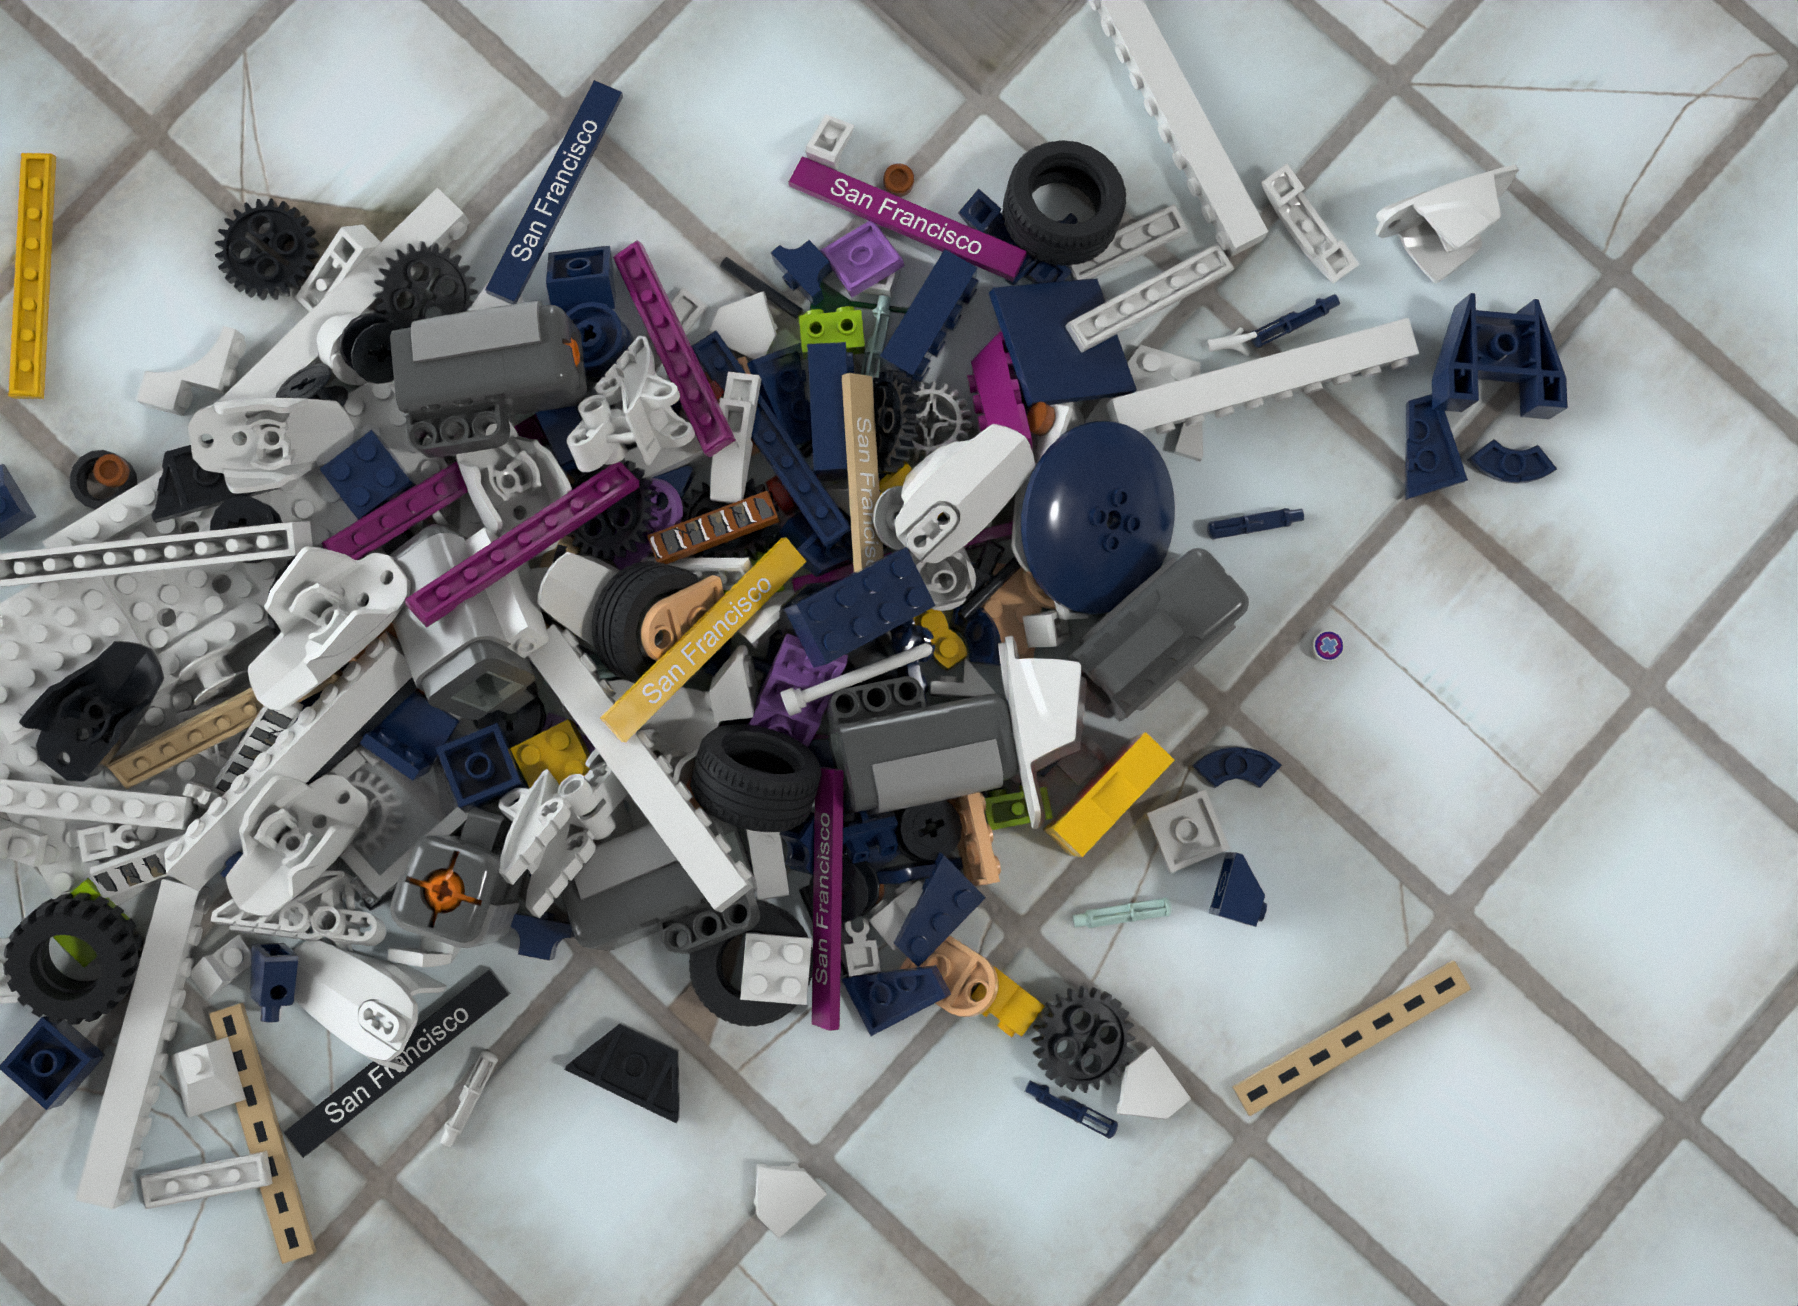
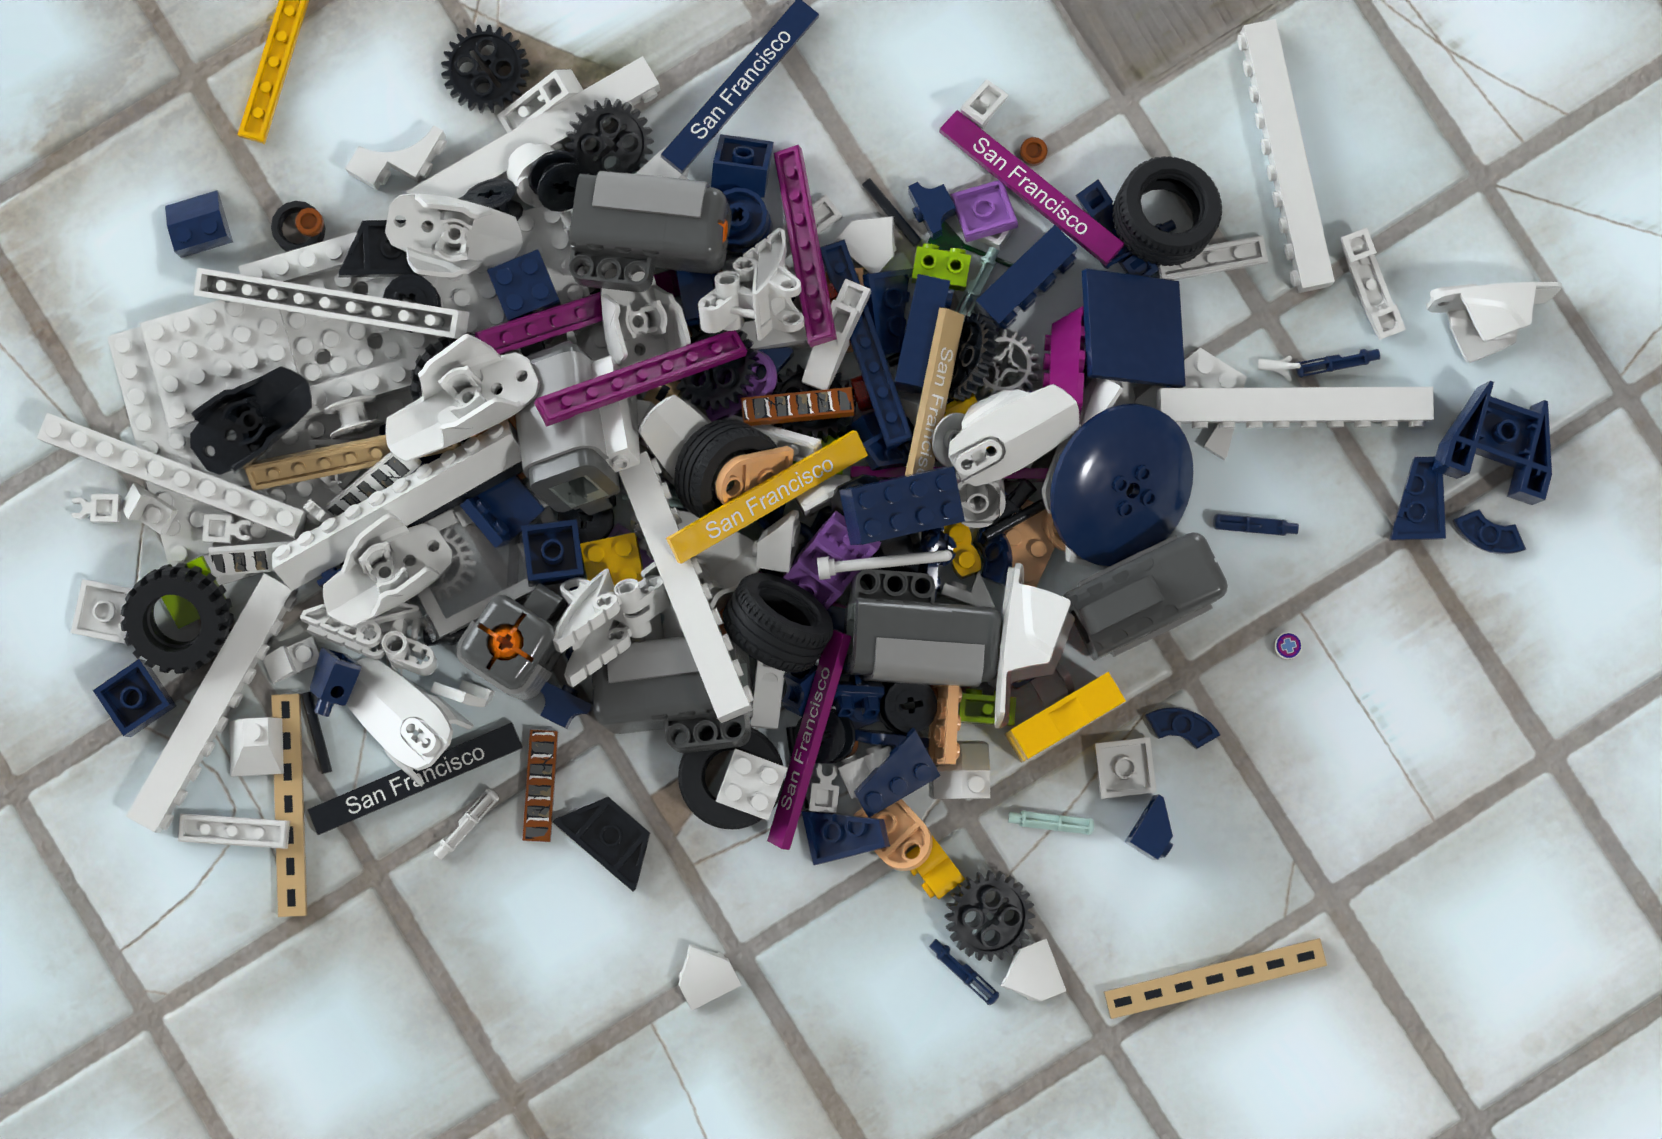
camera: 20 degrees right, 0 degrees up
white slope [1023,609,1072,648] -> none
dark orange tile [1027,402,1055,436] -> none
white tile [1065,243,1234,353] -> none
none -> black bar [301,692,332,774]
none -> tile [522,730,558,842]
none -> white slope [933,744,990,799]

